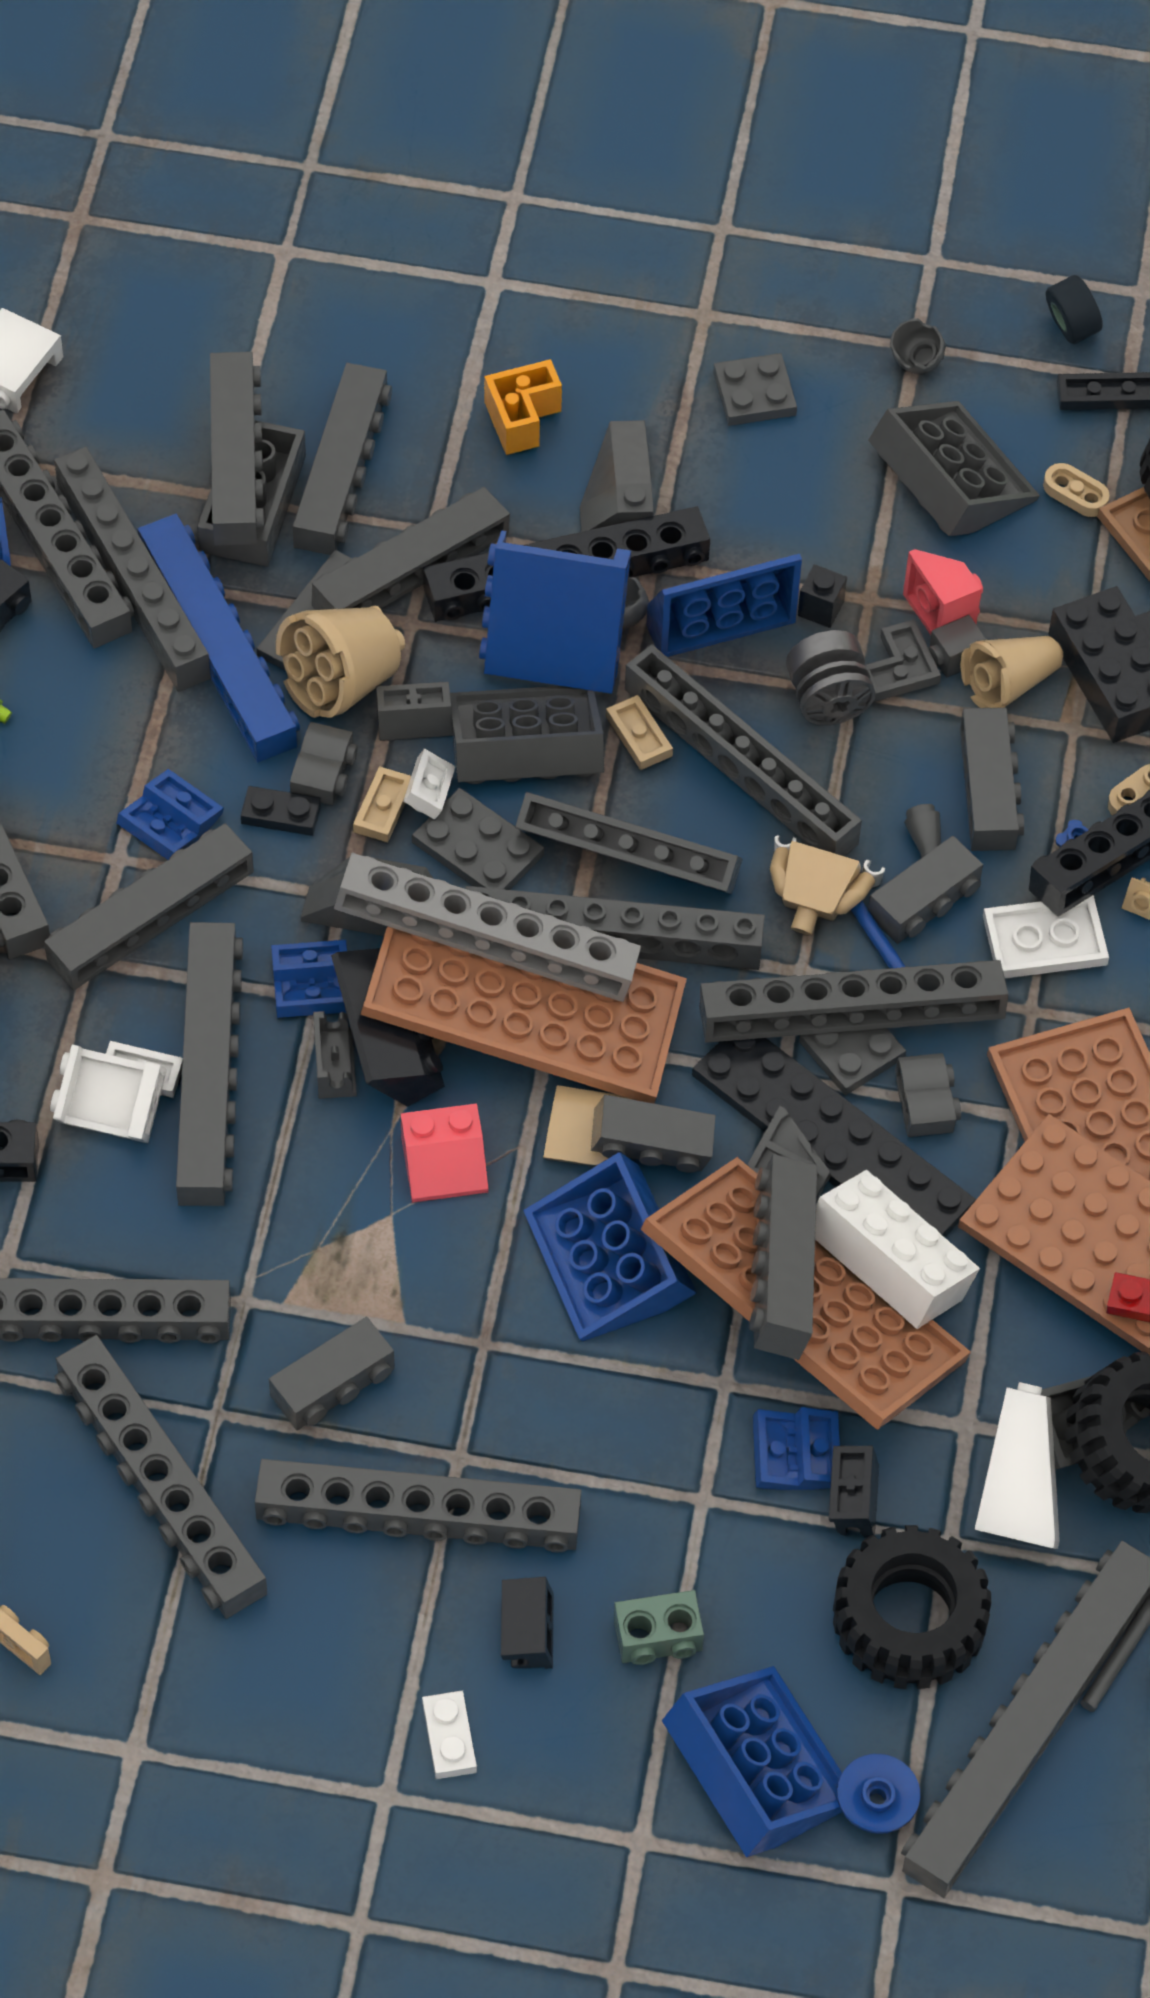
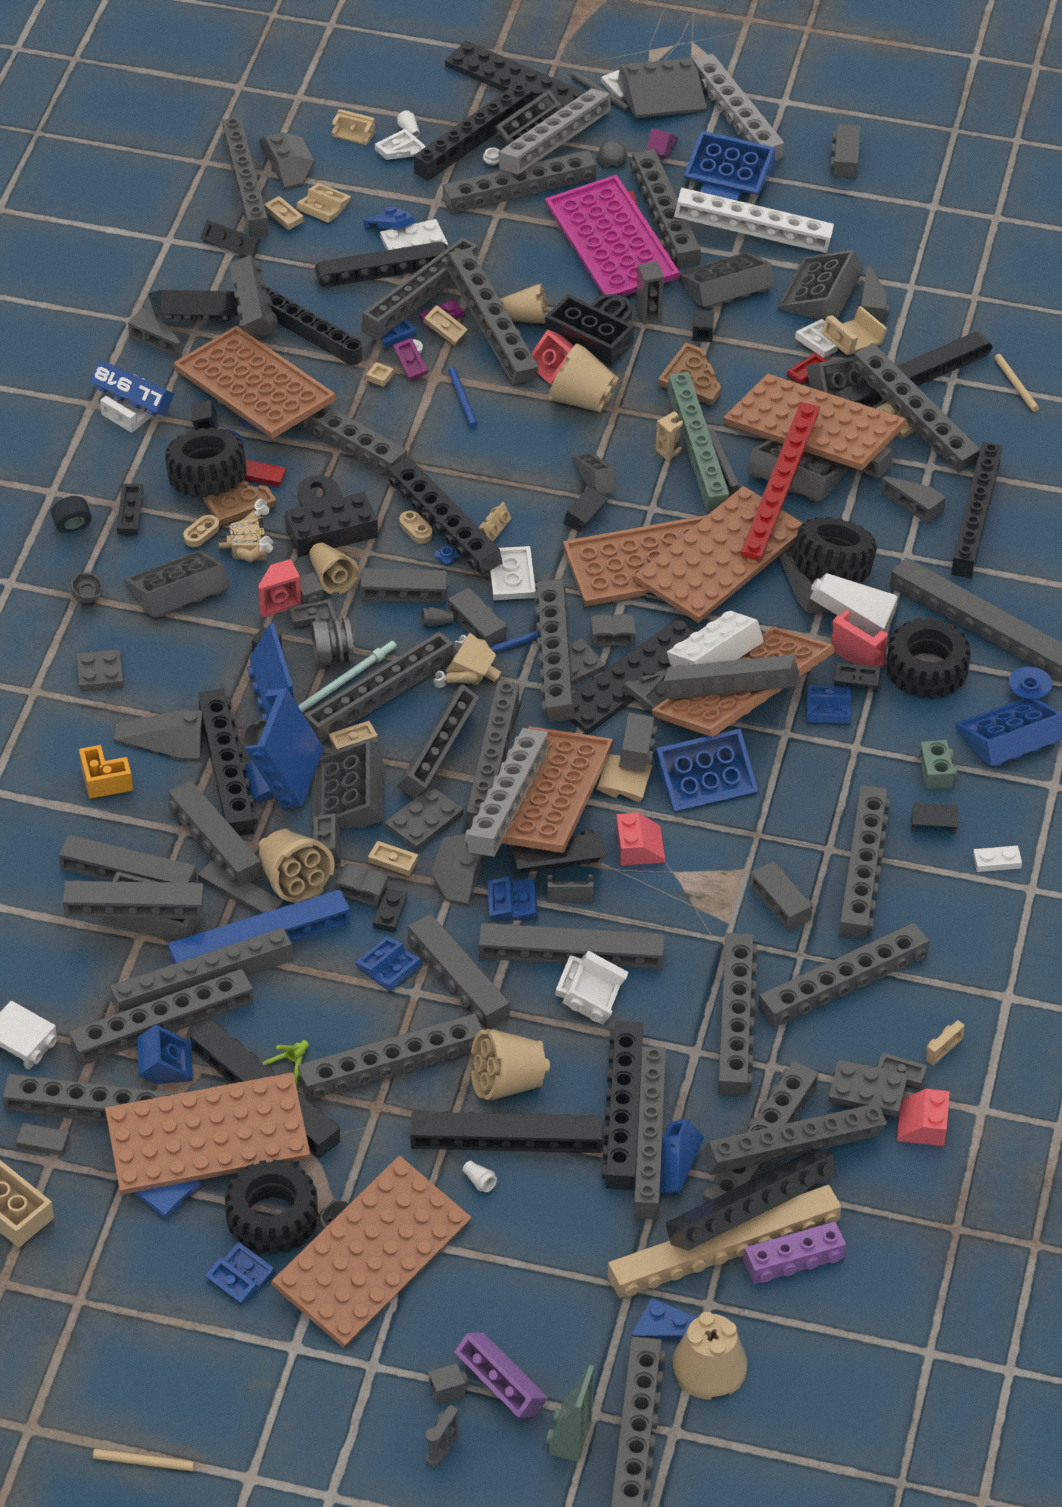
camera: 85 degrees left, 10 degrees down
white plate [403,748,456,819] -> none
none -> tan torso [218,499,273,563]
none -> light aqua bar [298,641,397,713]
none -> coral panel [831,610,888,668]

